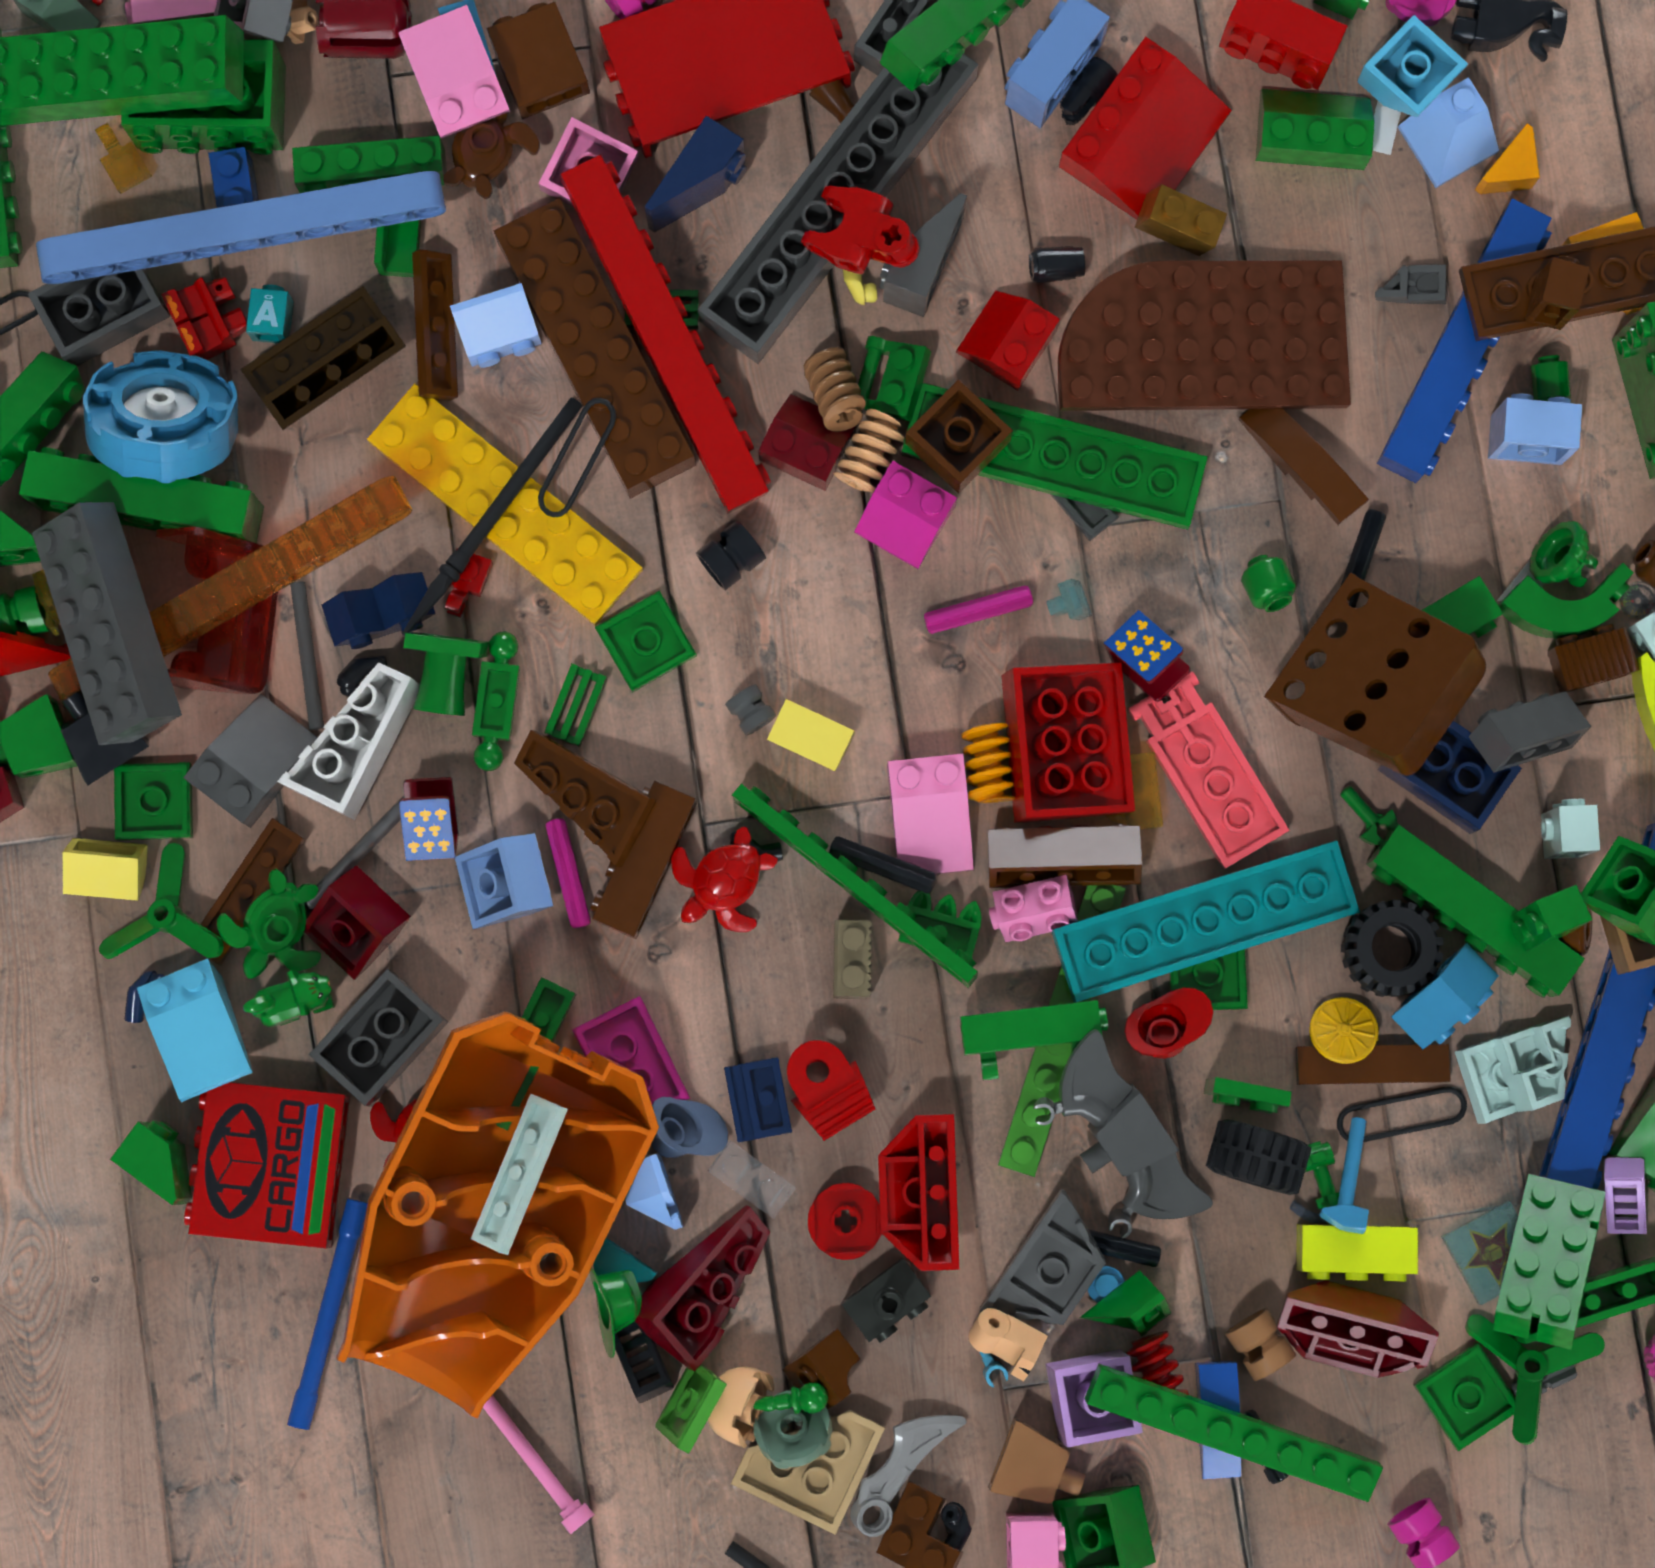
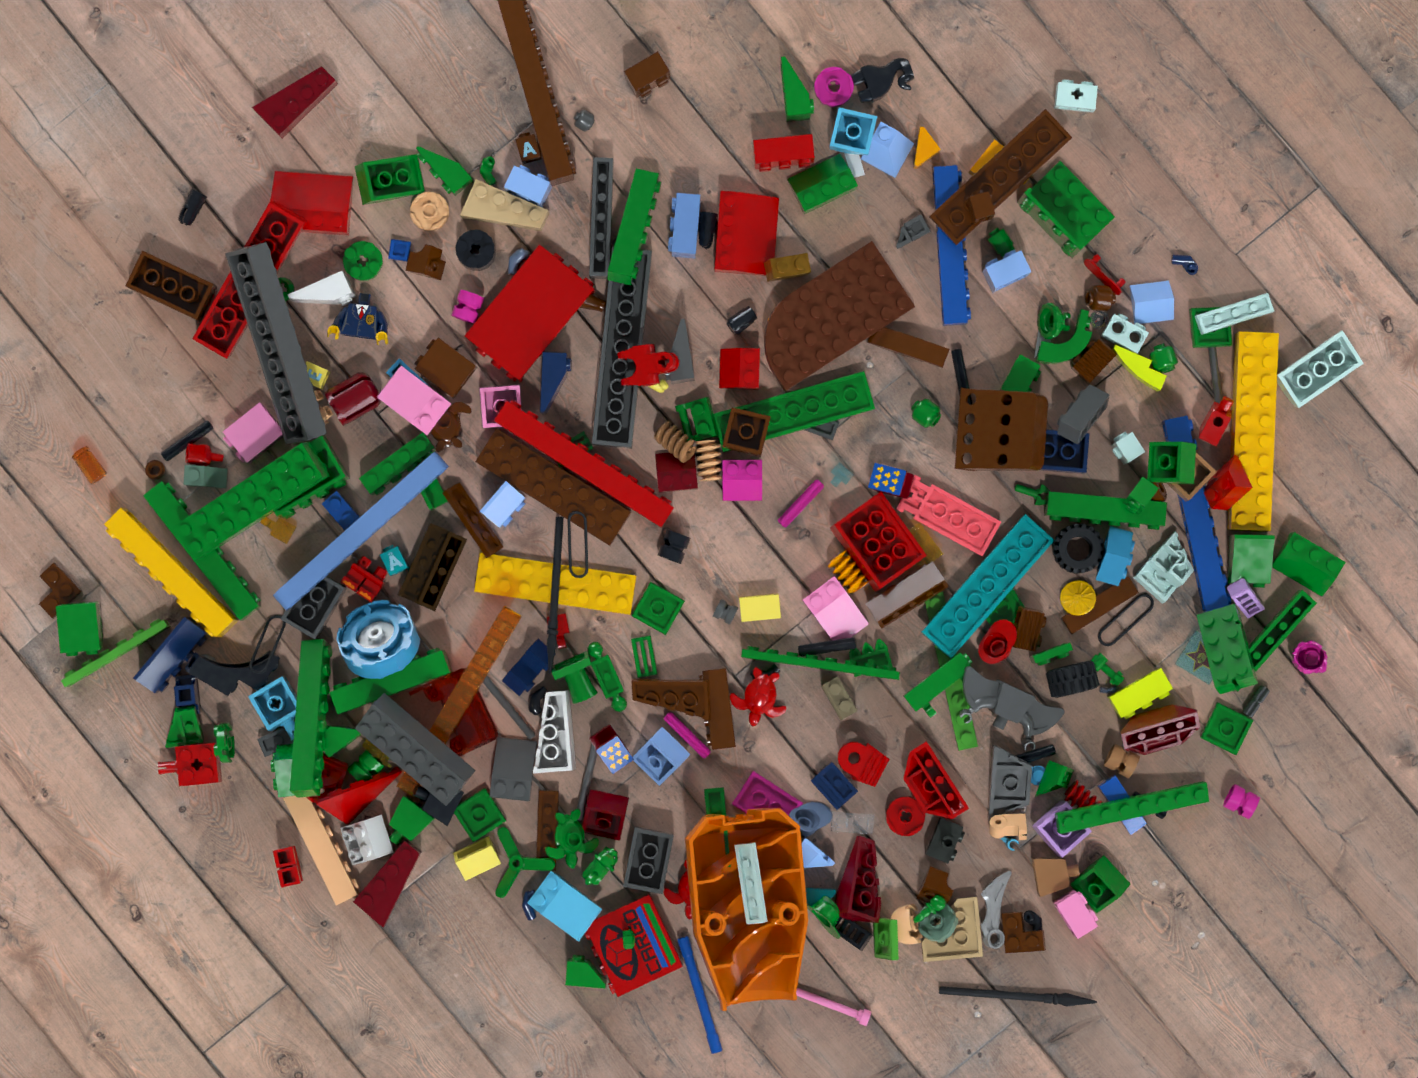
camera: 30 degrees left, 5 degrees up
bright pink brick [989,875,1078,942] -> none
dark azure piece [1319,1117,1369,1234] -> none
green piece [1465,1314,1605,1445] -> none
none -> green tile [623,929,635,949]
none -> reddish brown brick [1013,606,1047,652]

